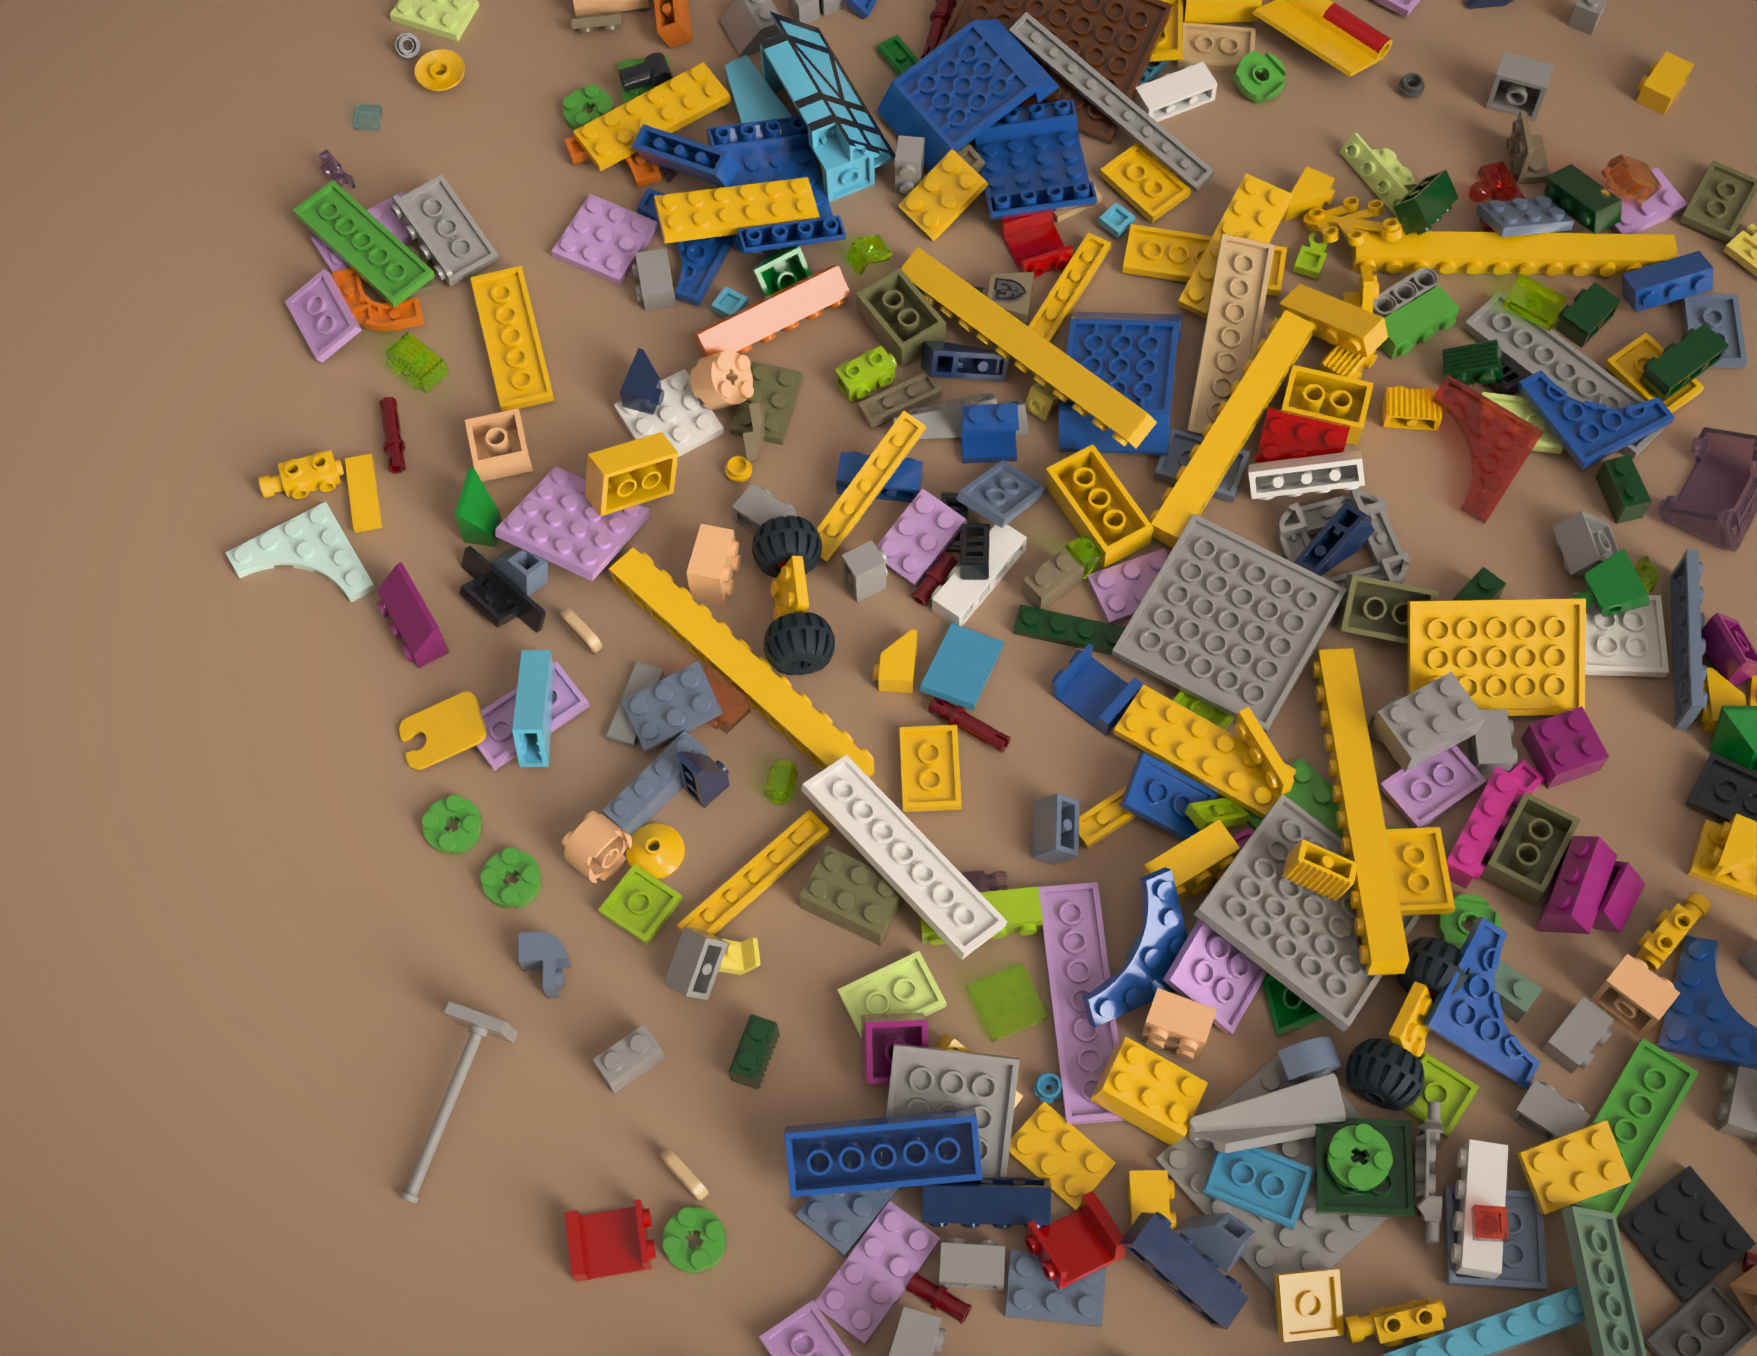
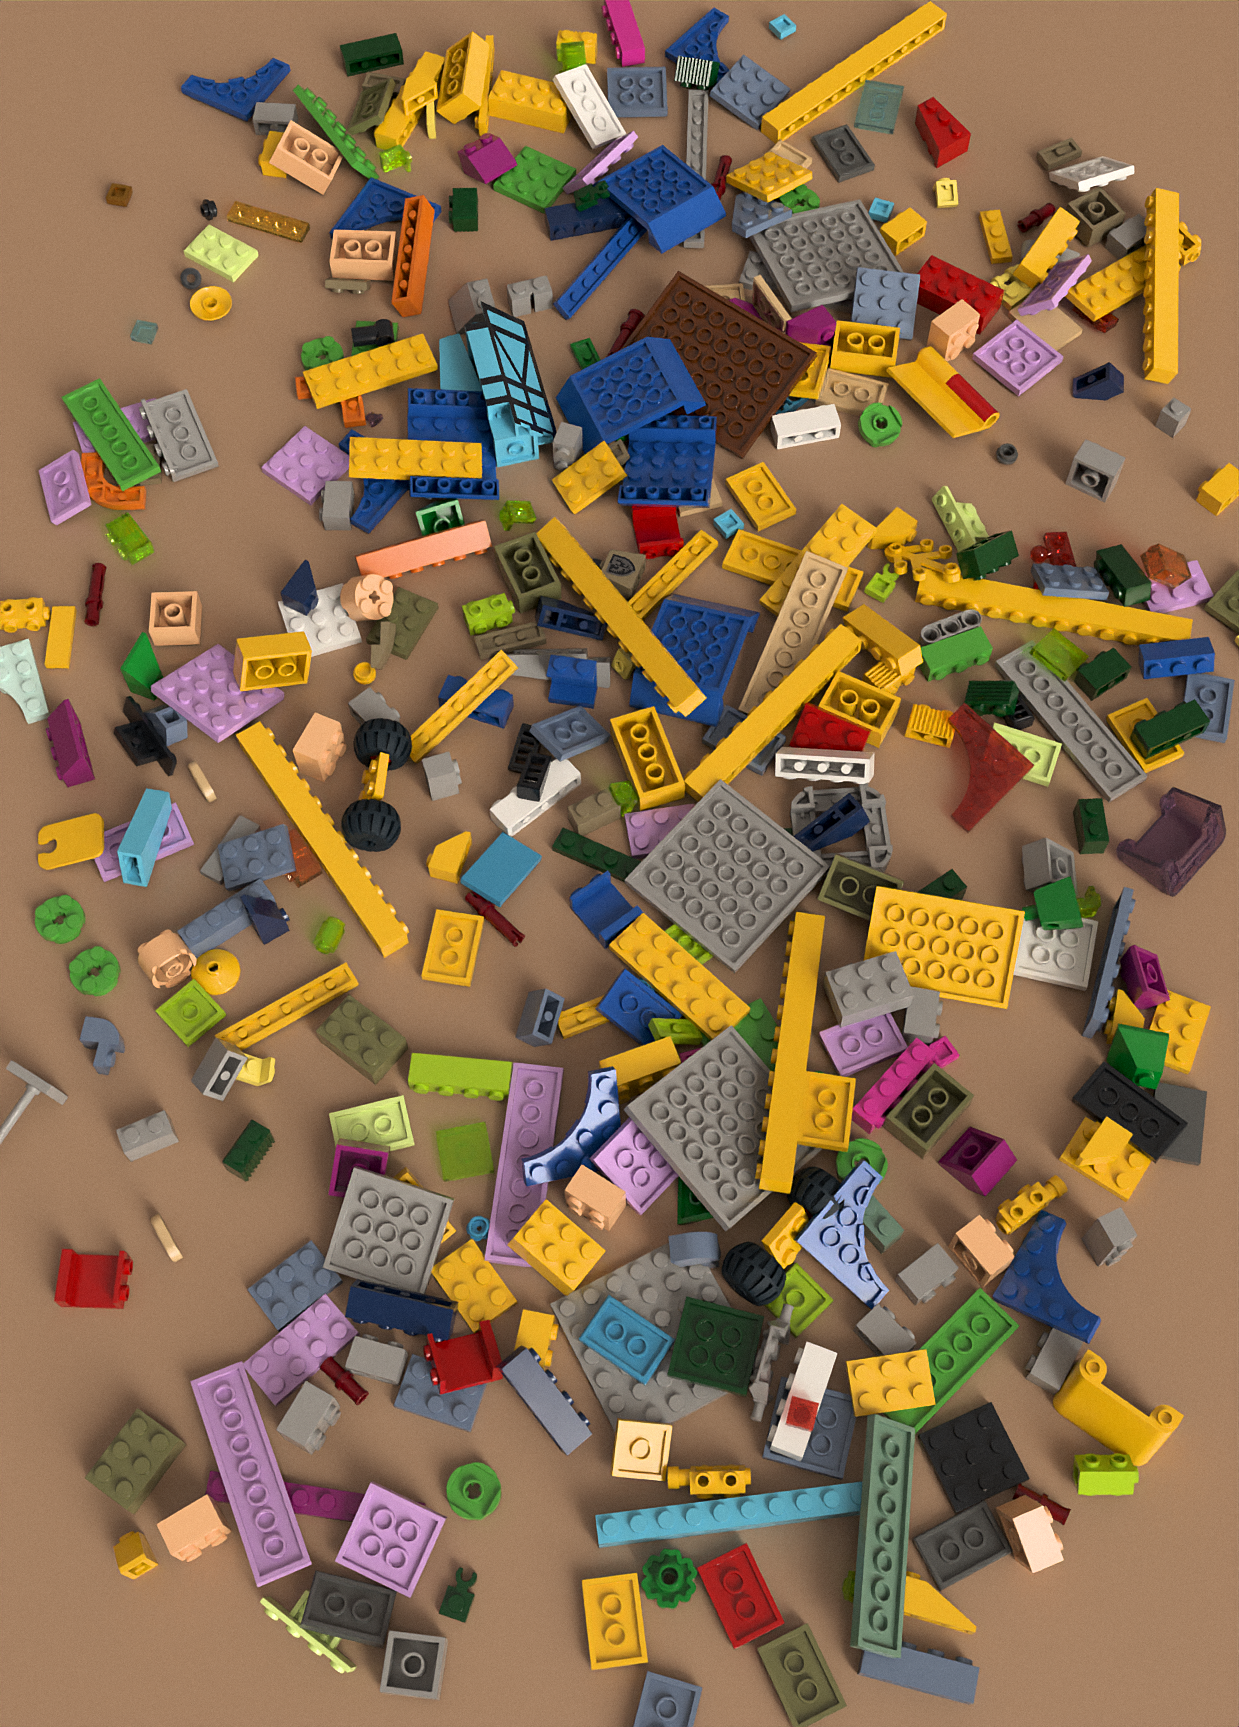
camera: 10 degrees right, 0 degrees up
plate [319,149,356,189] -> none
yellow plate [470,266,555,412] -> none
blue brick [632,124,740,187] -> none
bright green plate [662,1207,727,1274] -> none
medium azure plate [711,286,749,317] -> none
blue brick [784,1109,983,1198] -> none
white plate [801,755,1007,960] -> none
lavender plate [876,488,967,587] -> none
dark red pin [911,552,958,606] -> none
plate [961,870,1008,892] -> none
light grey plate [1009,12,1214,192] -> none
sand blue slope [1175,1212,1255,1273] -> none
light grey wedge [1188,1073,1346,1153] -> none
yellow plate [1235,707,1294,796] -> none
yellow brick [1282,839,1358,902] -> none
bright green plate [1326,1124,1393,1191] -> none
yellow bracket [1342,266,1379,313] -> none
dark tan bracket [1506,111,1549,184] -> none
blue plate [1517,370,1675,470] -> none
magenta brick [1521,706,1609,789] -> none
magenta slope [1535,836,1617,934] -> none

